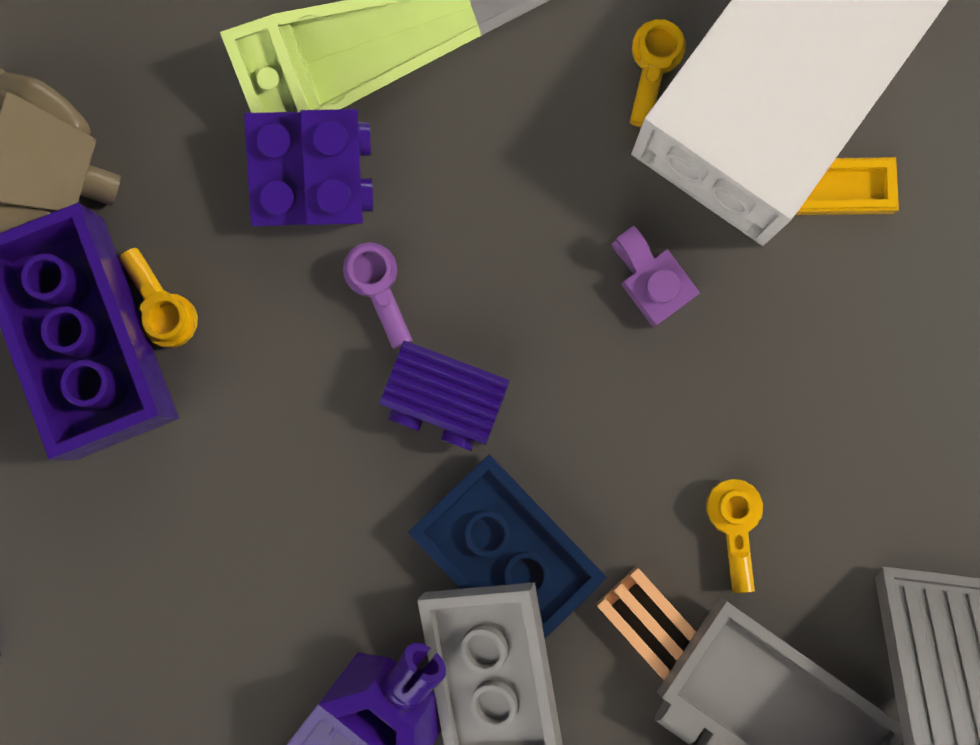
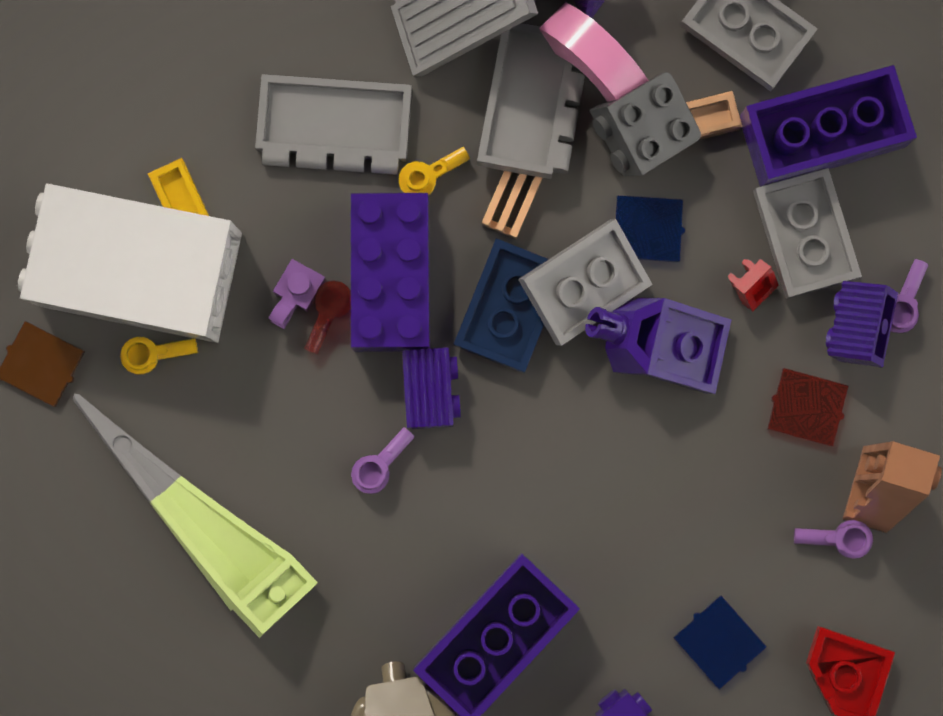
camera: 115 degrees left, 0 degrees up
yellow plate [119,248,198,348] -> none
dark purple plate [244,109,373,226] -> none
none -> light grey hinge [255,74,412,175]
none -> clear red plate [304,280,351,355]
none -> dark purple brick [351,193,430,352]

